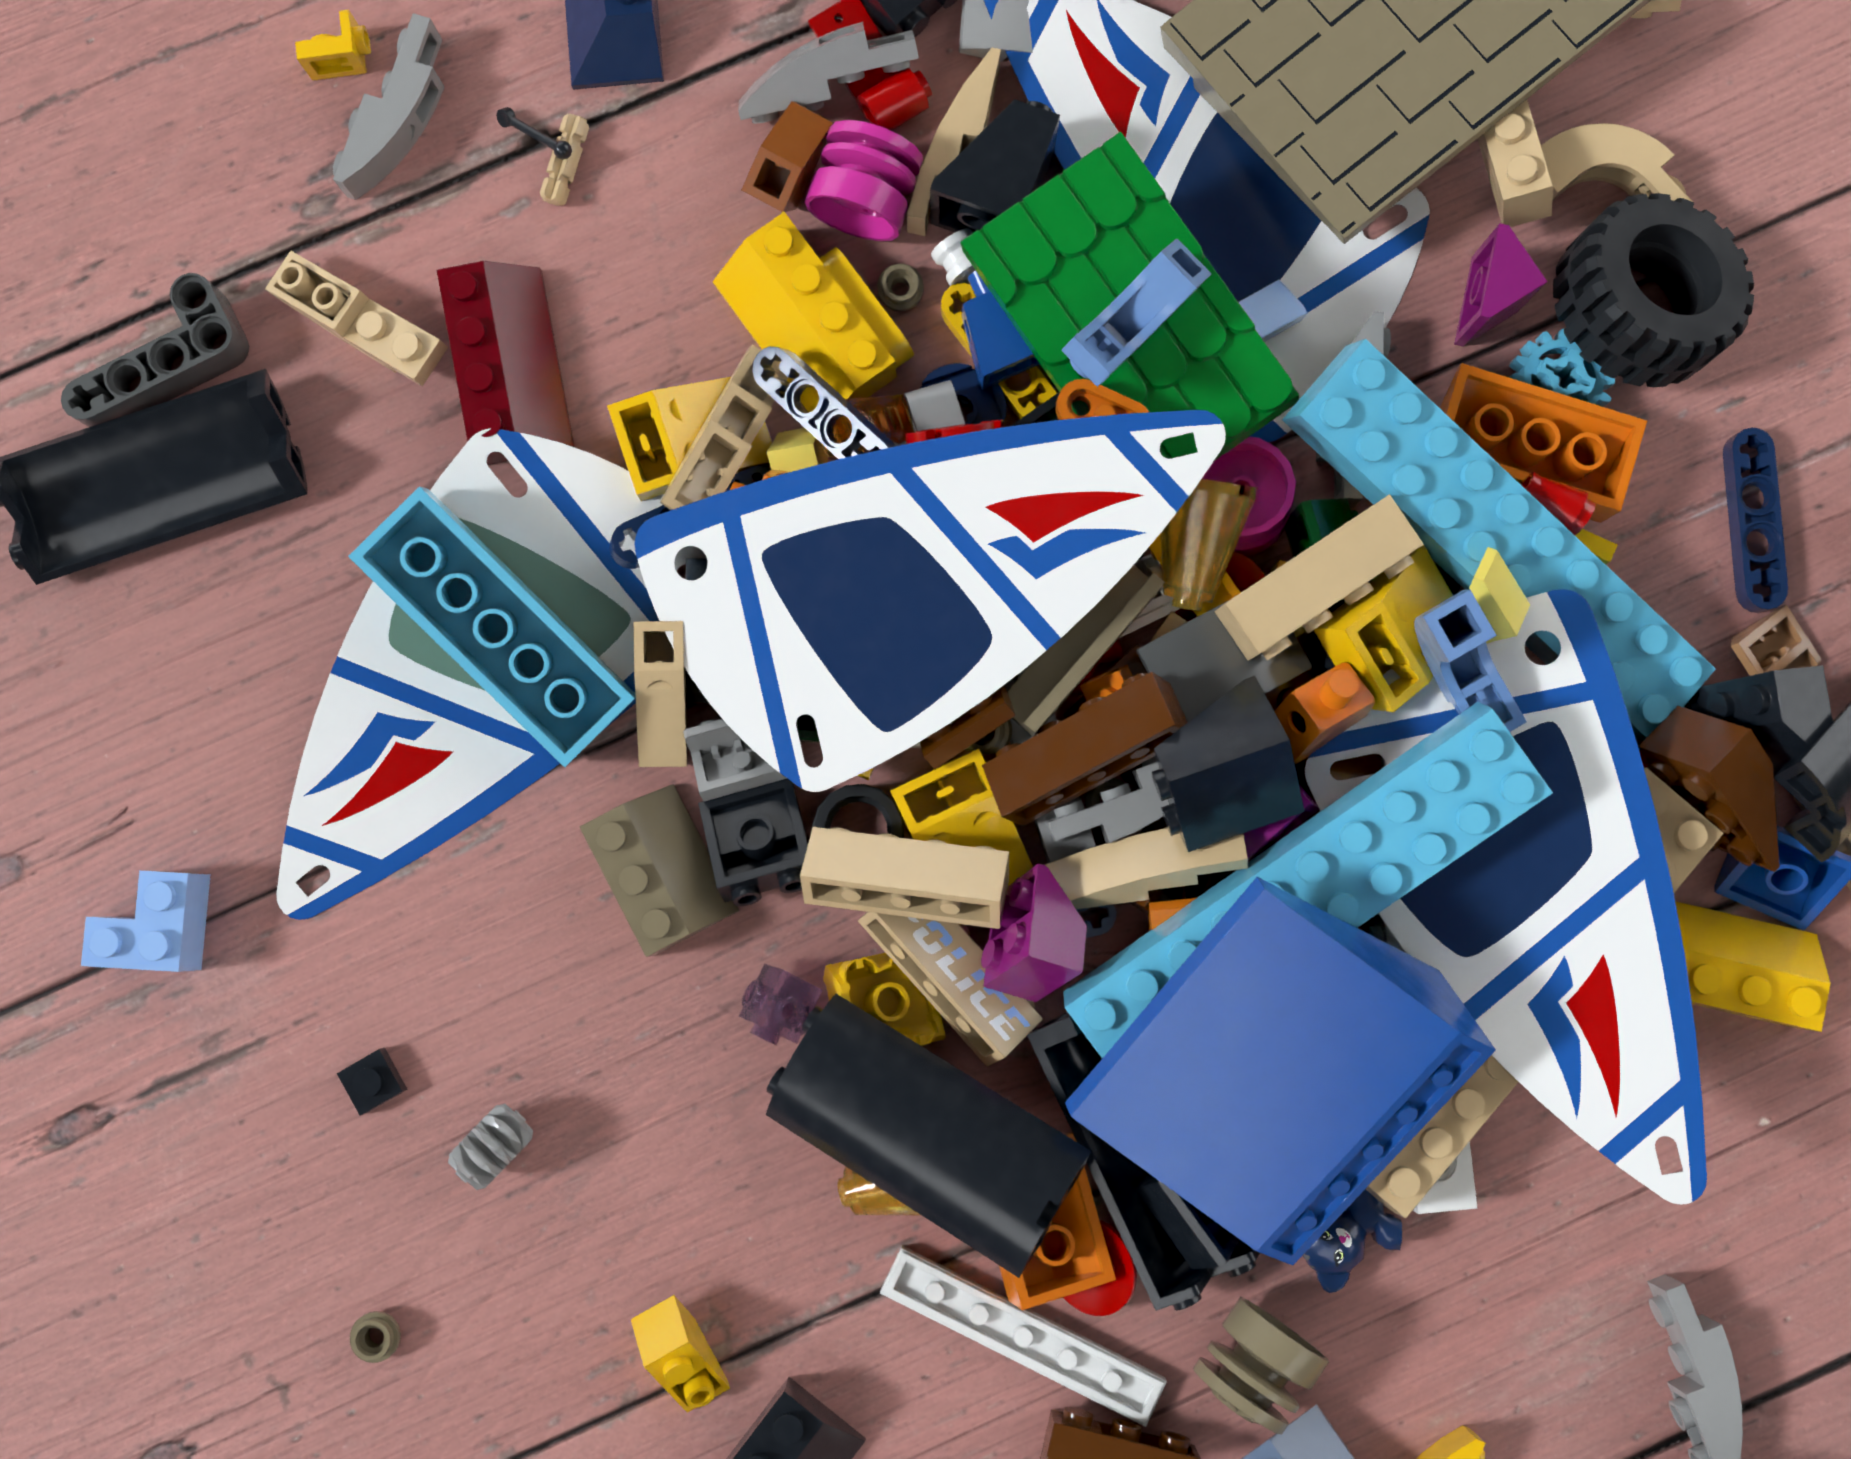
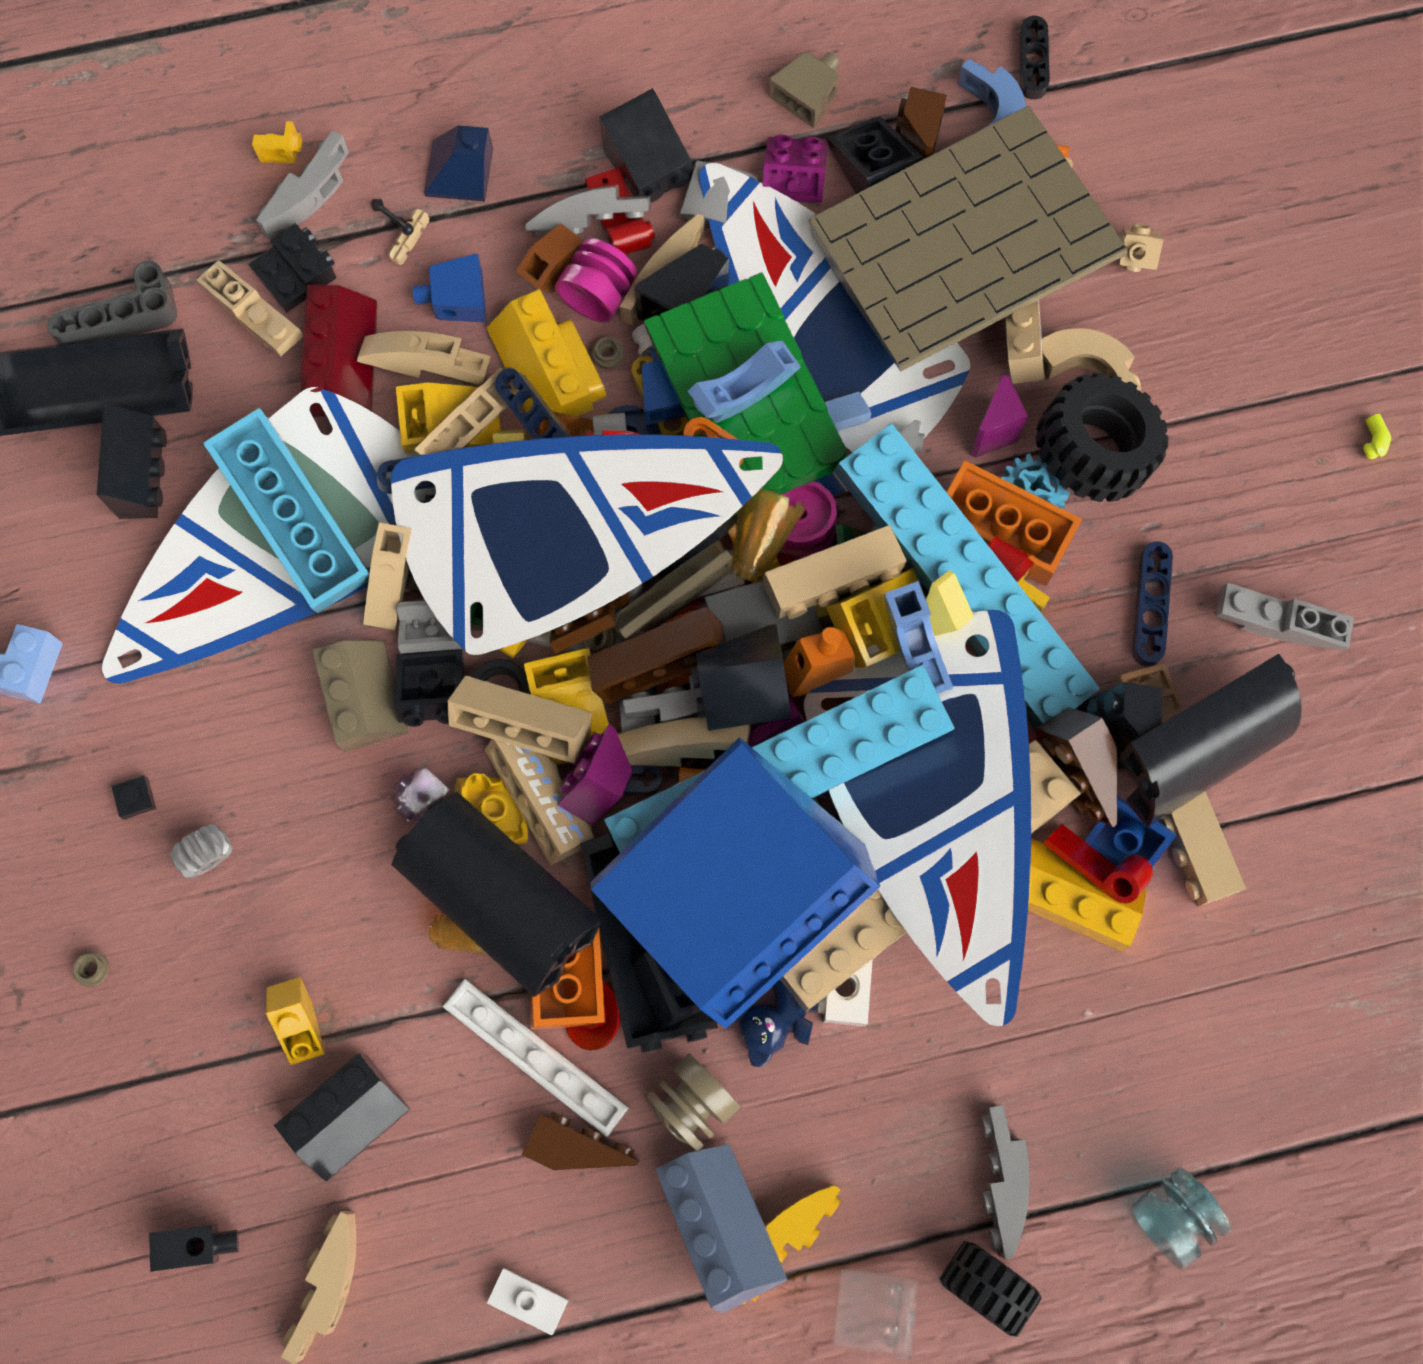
camera: 10 degrees right, 10 degrees down
none -> black slope [97,404,167,519]
none -> black plate [248,223,337,313]
none -> tan slope [357,331,491,386]
none -> blue torso [413,254,487,322]
none -> red door [1044,824,1153,903]

